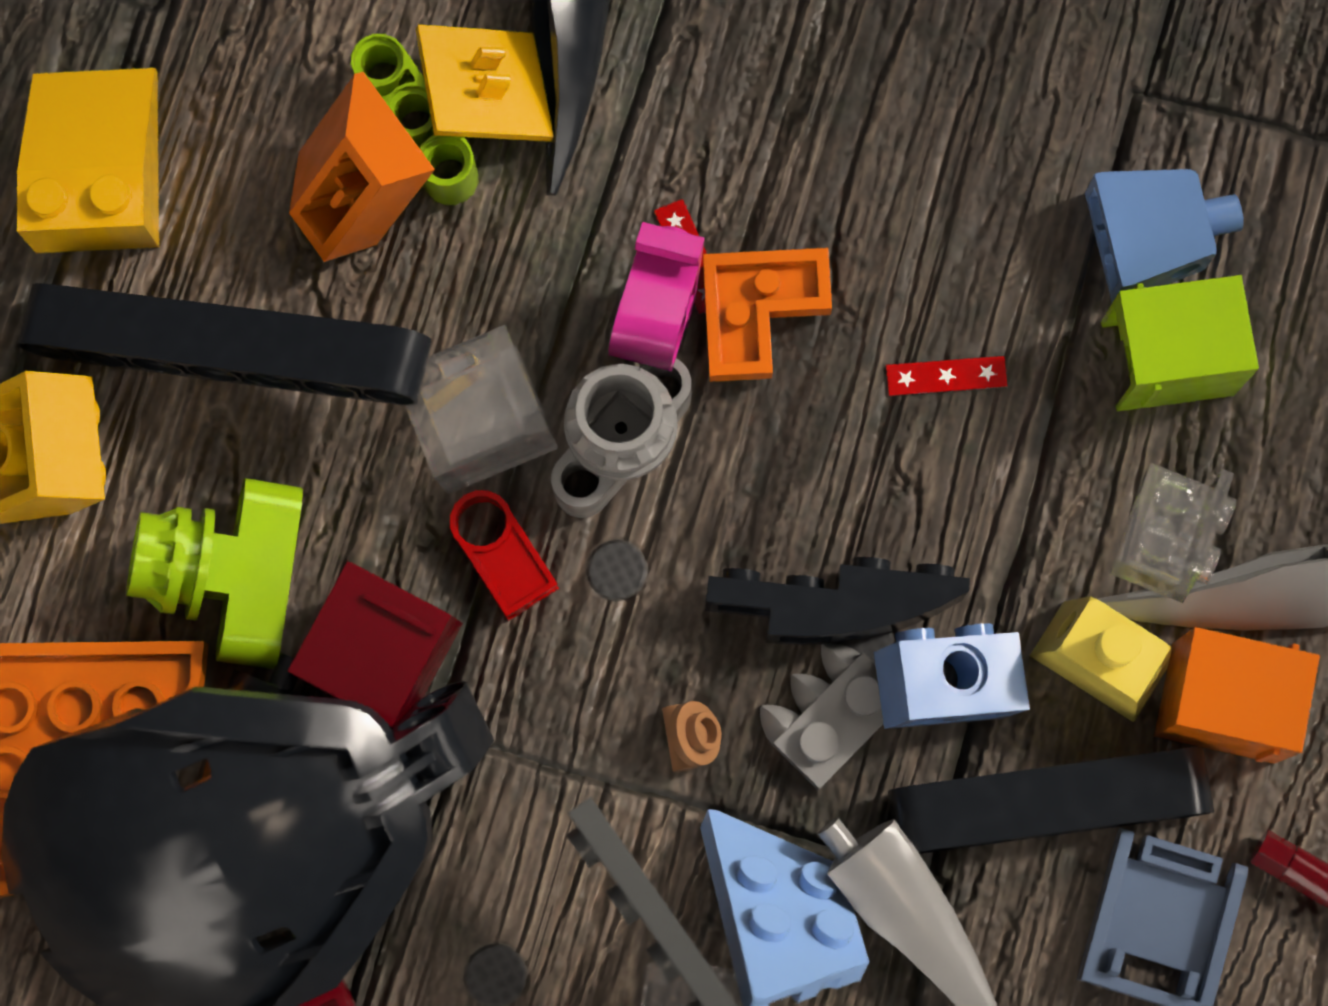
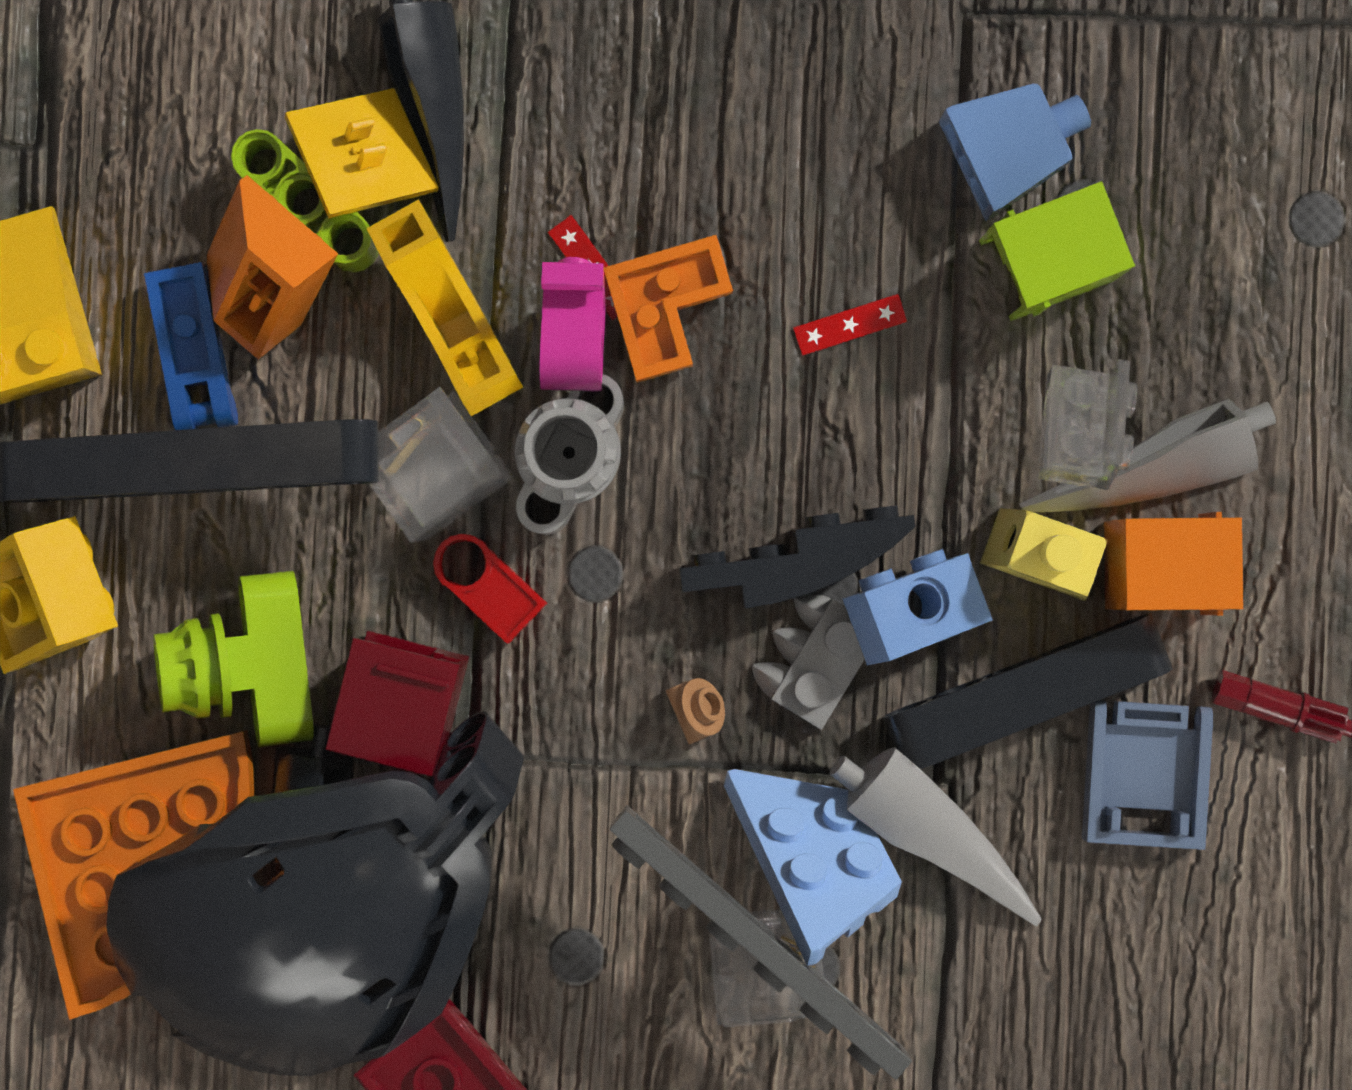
camera: 10 degrees left, 10 degrees up
none -> blue plate [144,262,238,430]
none -> yellow arch [366,199,523,416]

